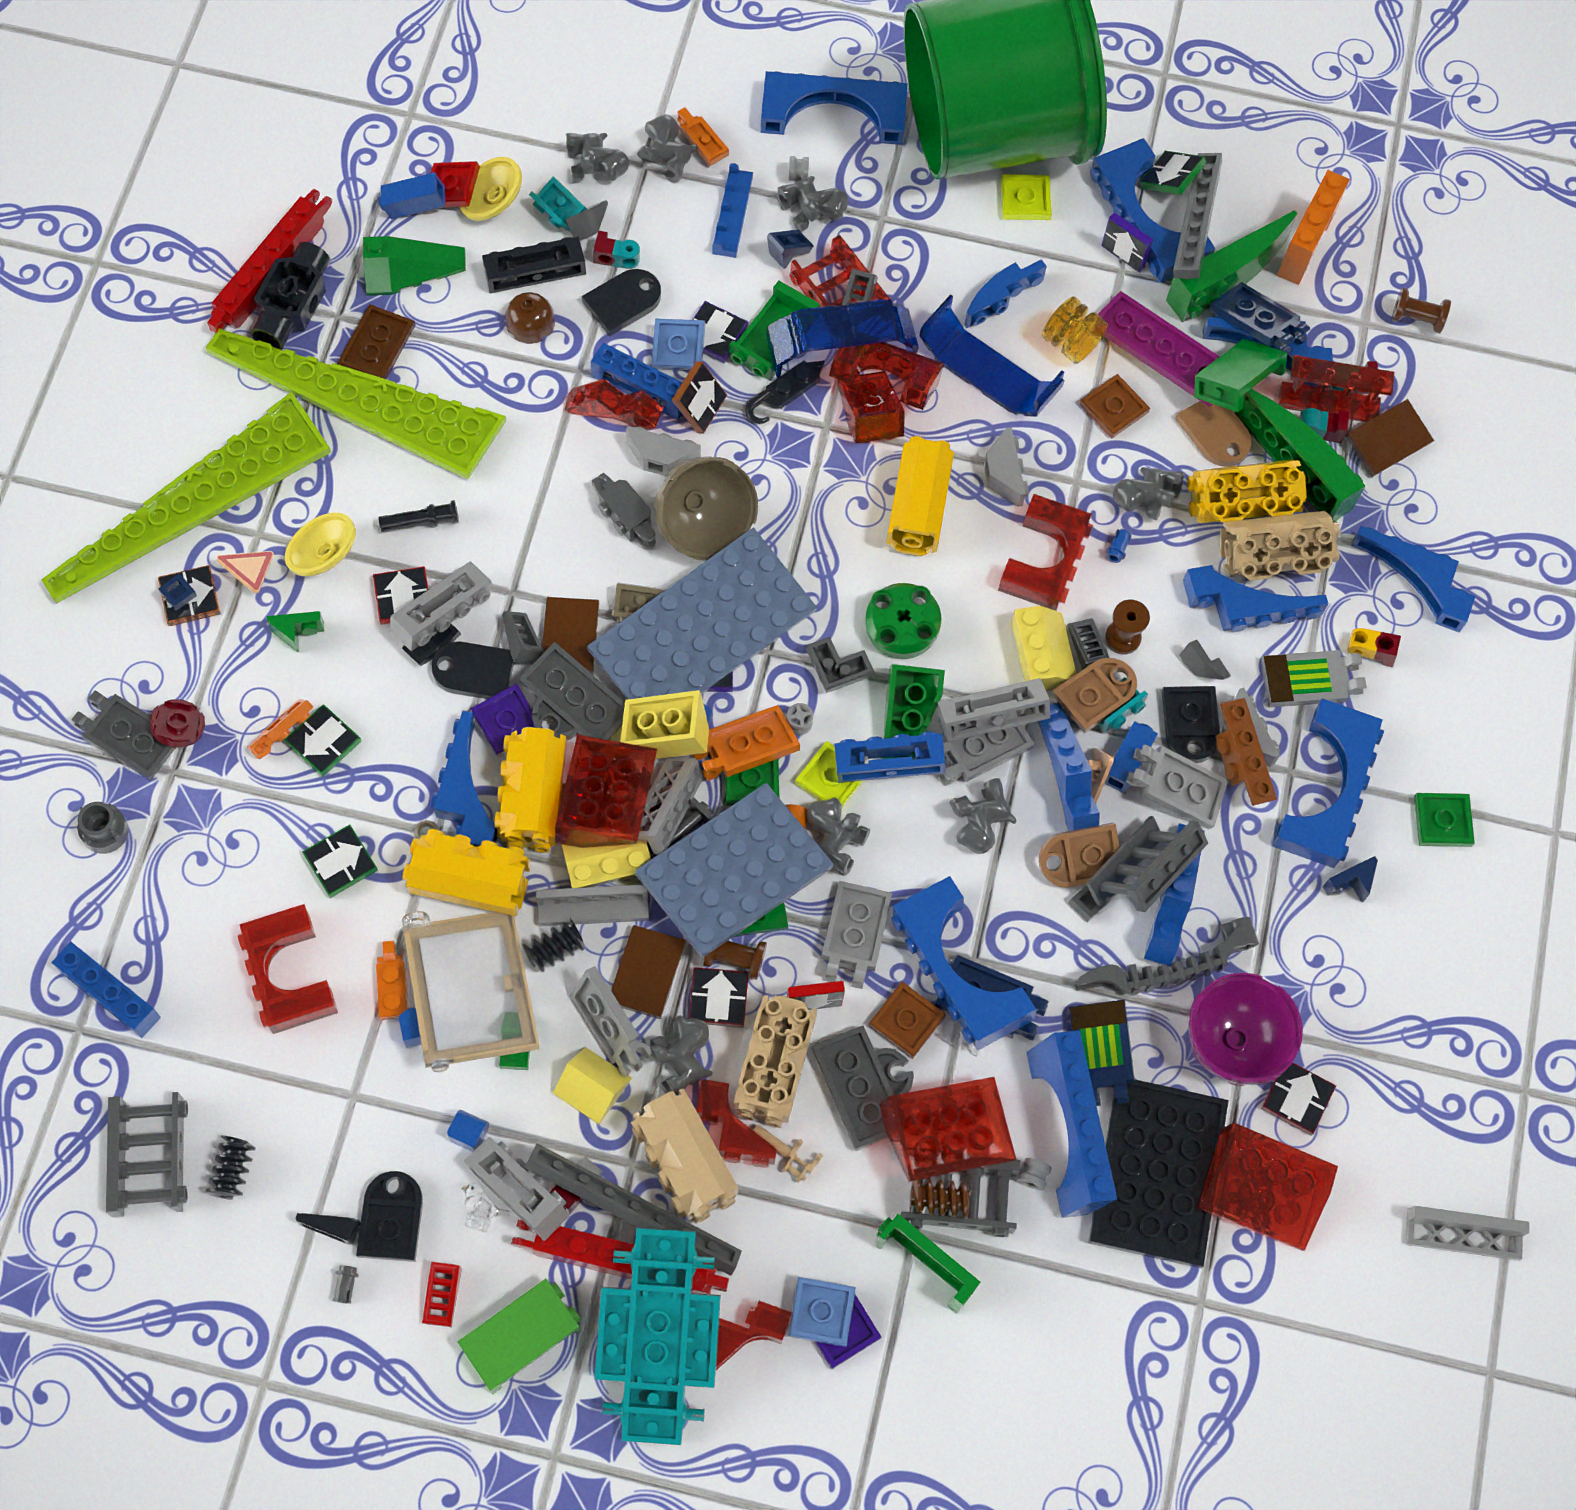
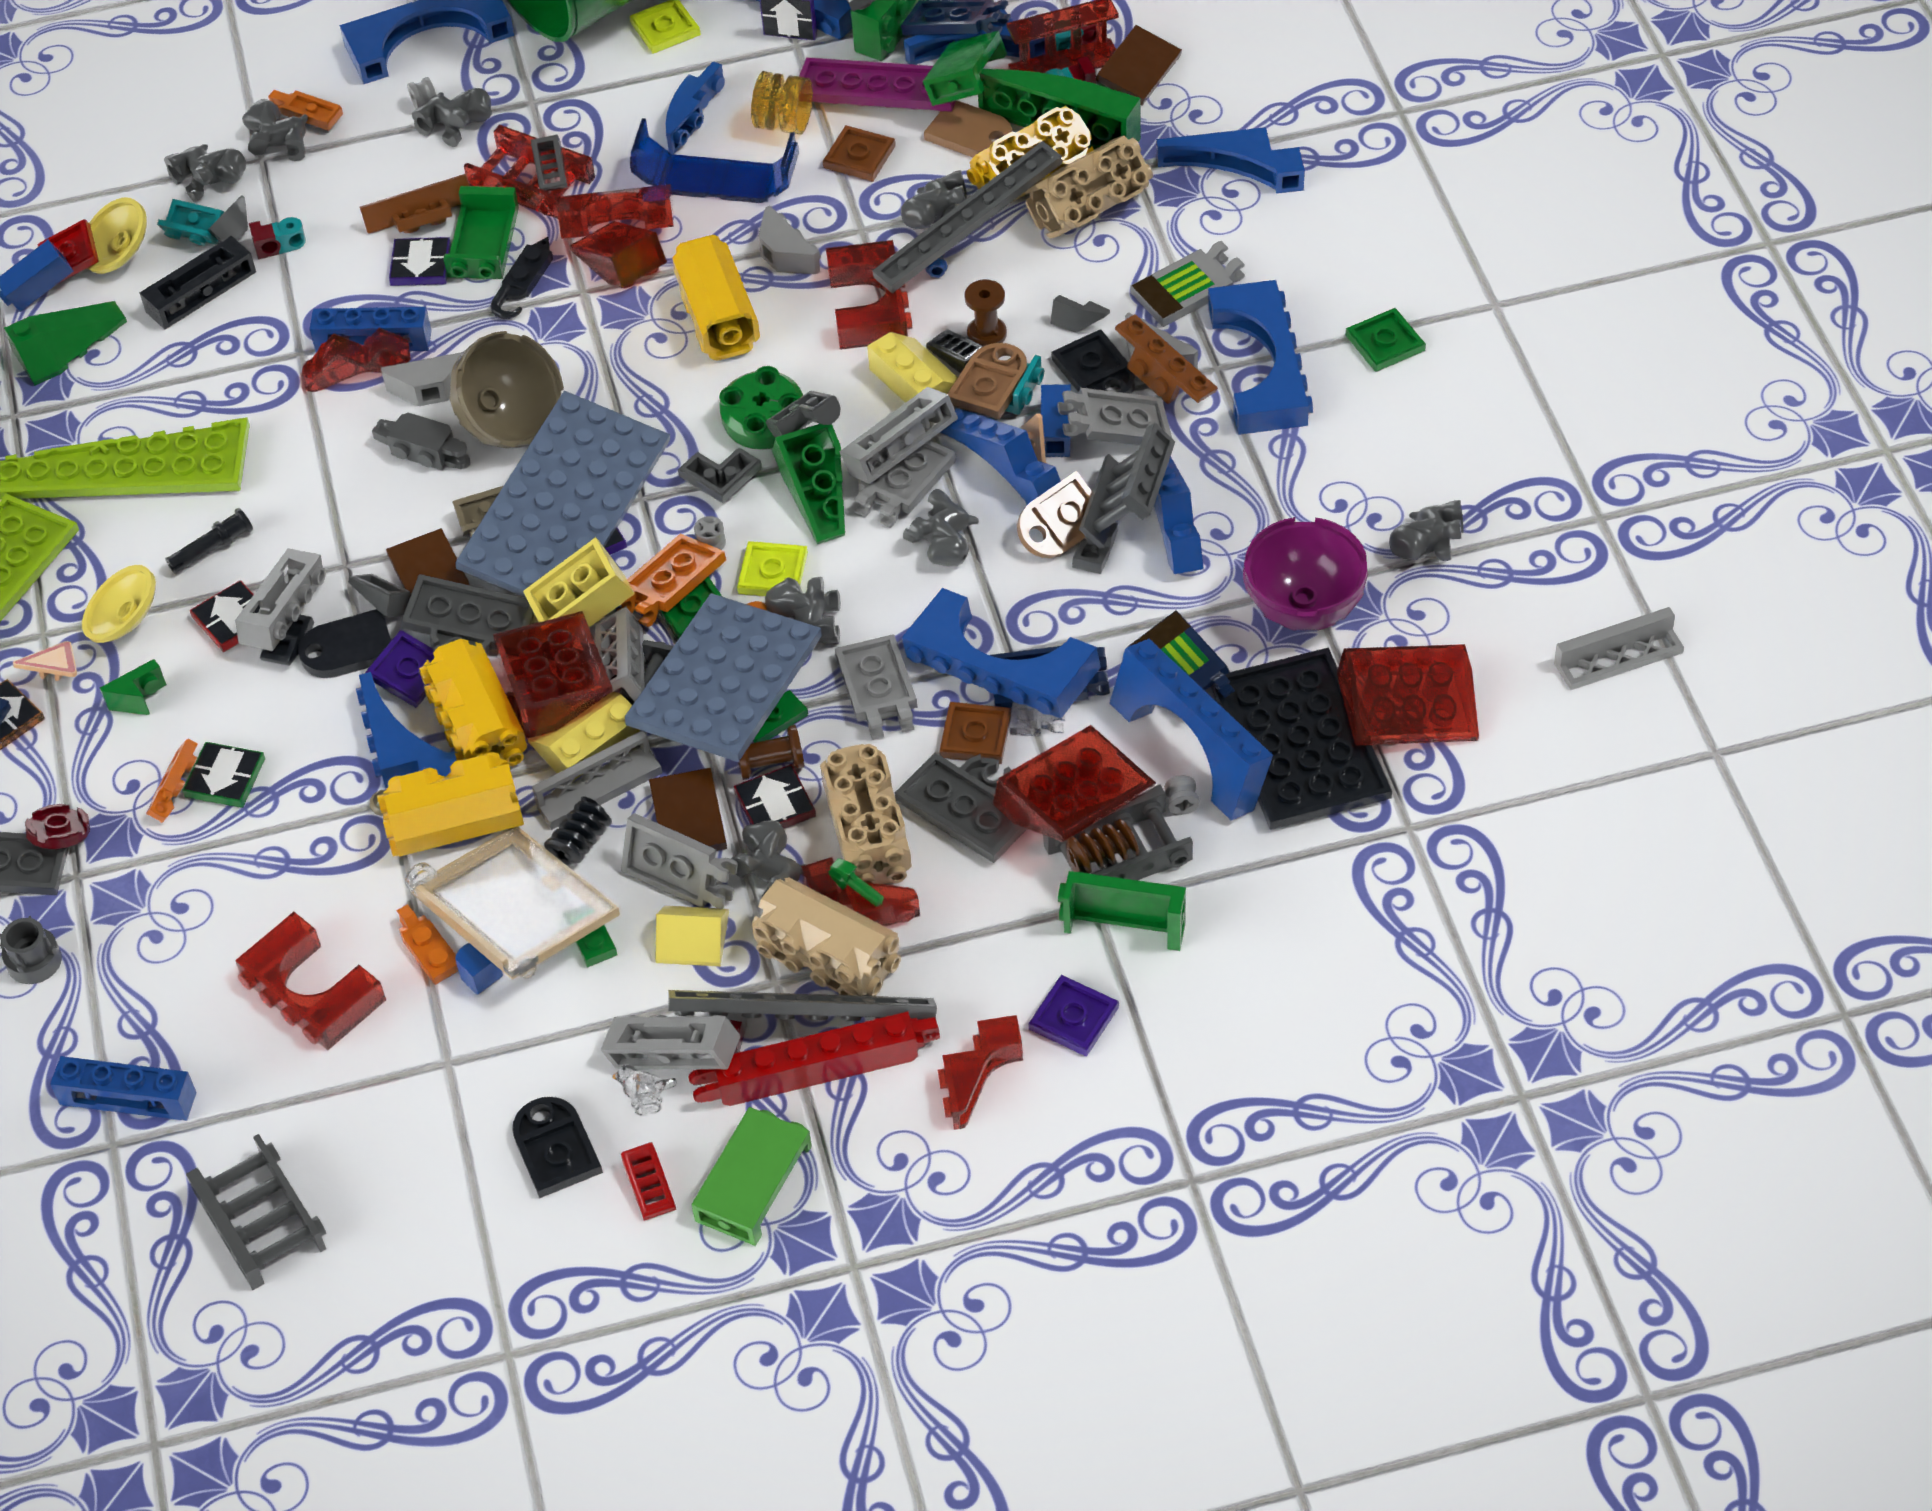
camera: 20 degrees left, 15 degrees down
black piece [205,1135,256,1200] -> none
black slope [295,1213,360,1245] -> none
tile [302,824,378,898] -> none
dark grey pin [332,1265,359,1304] -> none
reddish brown tile [337,304,416,379] -> none
blue piece [447,1109,489,1152] -> none
reddish brown cylinder [505,292,555,344] -> none
black tile [582,269,661,337] -> none
teal piece [595,1227,721,1445] -> none
medium blue tile [651,318,706,371] -> none
tile [672,361,727,434] -> none
blue hinge [712,163,753,258] -> none
tan piece [752,1125,823,1183] -> none
dark blue slope [767,229,814,269] -> none
clear blue windscreen [767,299,919,378] -> none
tile [787,981,845,1010] -> none
medium blue tile [788,1277,856,1347] -> none
blue brick [834,731,945,783] -> none
dark grey piece [1075,917,1259,996] -> none
blue arch [1183,565,1329,632] -> none
tile [1261,1063,1337,1136] -> none
dark blue slope [1323,856,1378,902] -> none
leg [1347,628,1401,667] -> none
none -> dark orange bracket [359,174,469,234]
none -> dark grey brick [765,391,841,437]
none -> green bar [828,858,884,907]
none -> dark grey plate [872,141,1062,293]
none -> dark grey animal [1389,500,1464,561]

